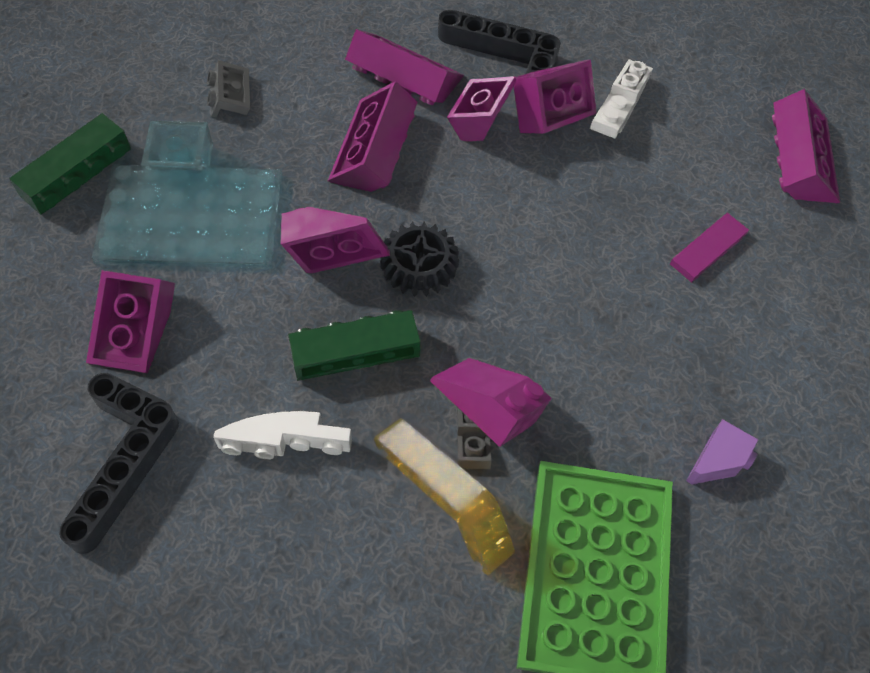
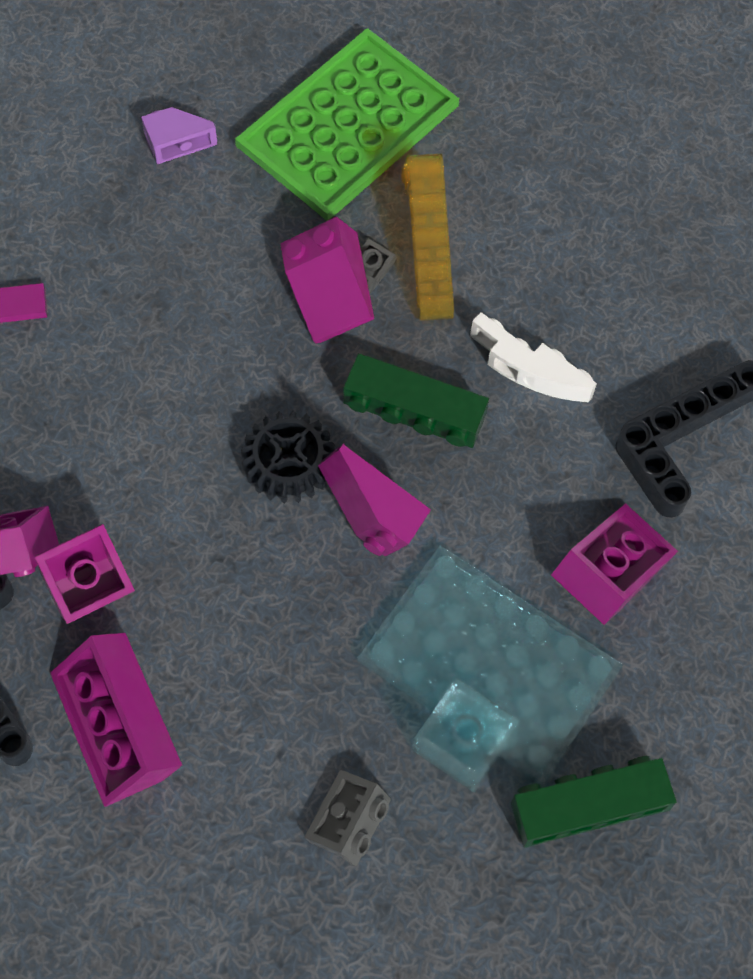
camera: 145 degrees left, 5 degrees up
magenta slope [328,81,418,192] -> none

